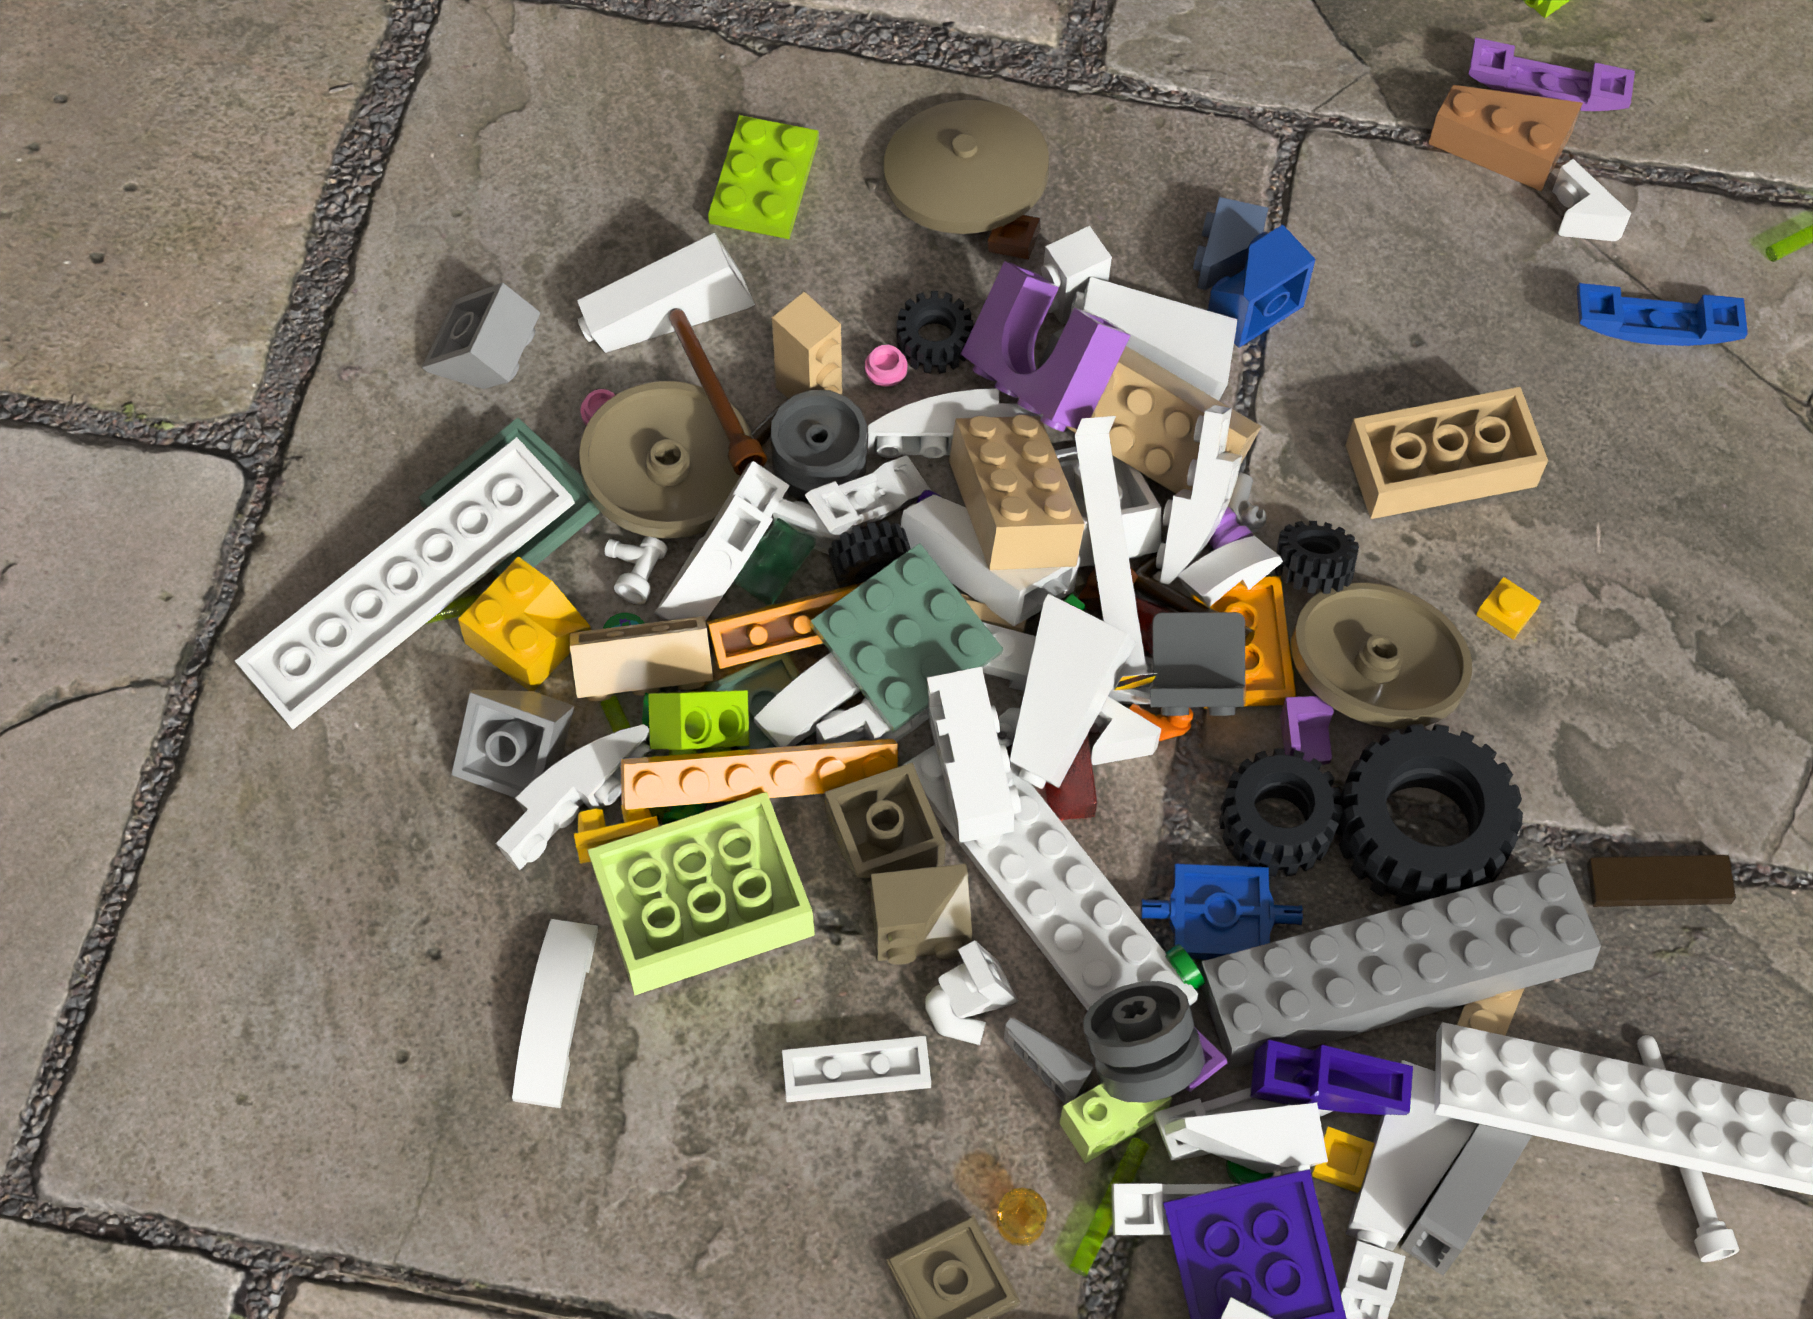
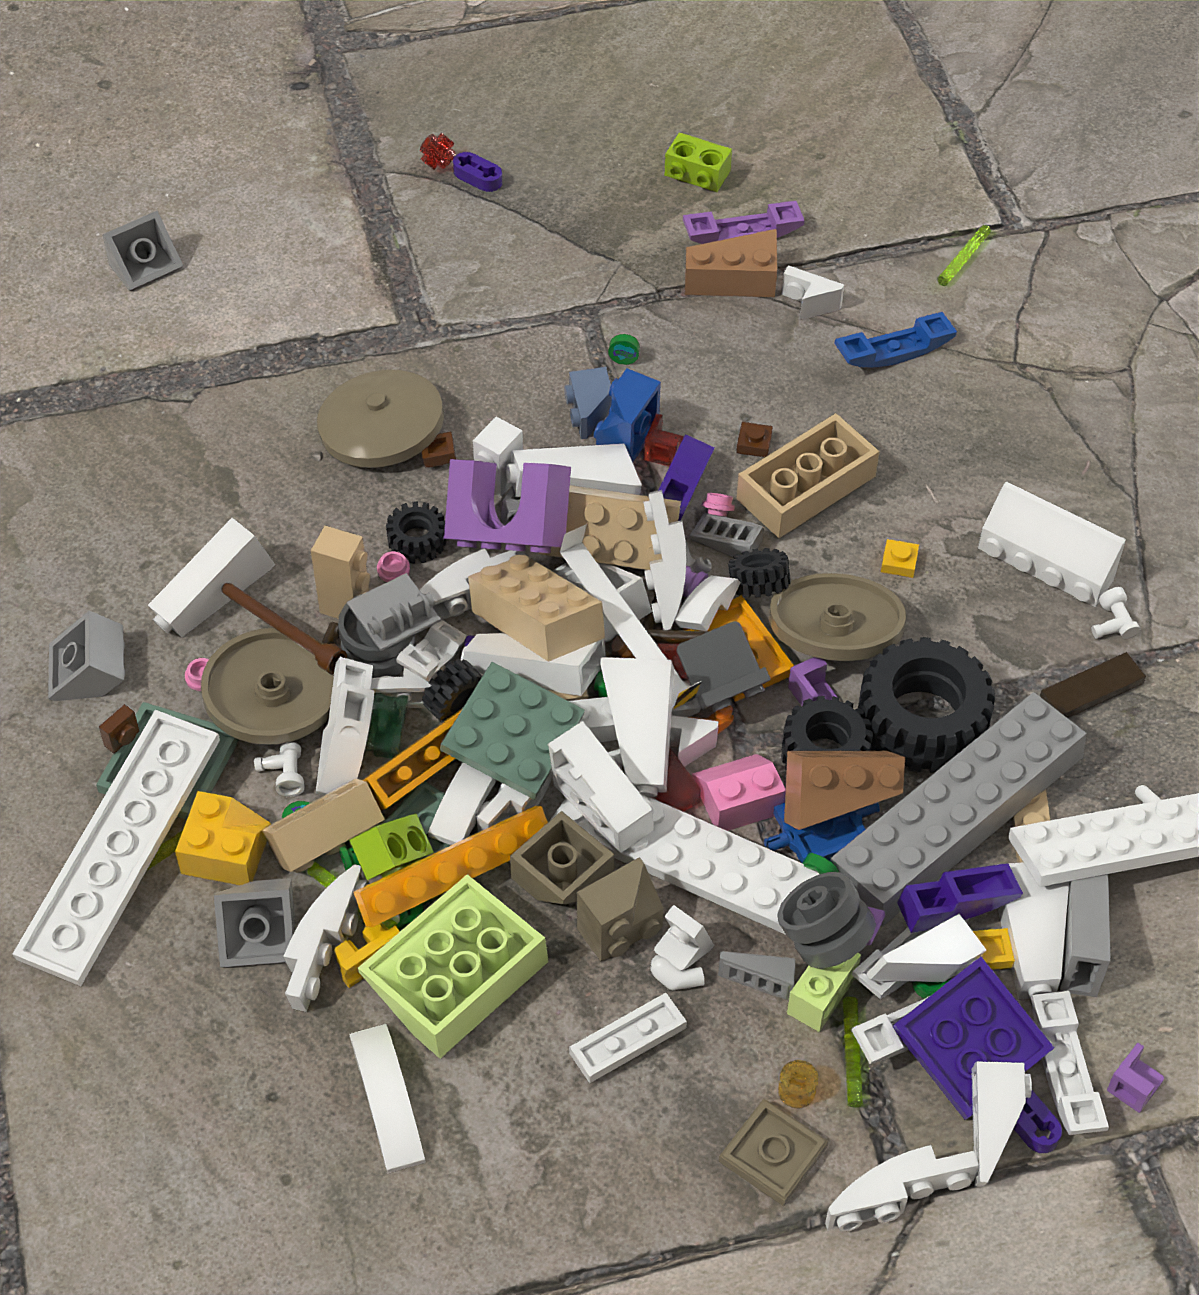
camera: 25 degrees left, 10 degrees down
lime plate [708,115,819,239] -> none
none -> reddish brown plate [99,704,140,754]
none -> light grey hinge [347,573,441,651]
none -> green tile [608,334,640,365]
none -> clear red panel [644,413,684,467]
none -> dark purple slope [658,434,715,521]
none -> light grey slope [690,513,764,557]
none -> bright pink slope [692,754,786,831]
none -> bright pink plate [702,493,735,516]
none -> reddish brown plate [736,422,773,458]
none -> medium nougat wedge [784,751,905,830]
none -> white slope [978,482,1126,607]
none -> white piece [1091,587,1141,639]

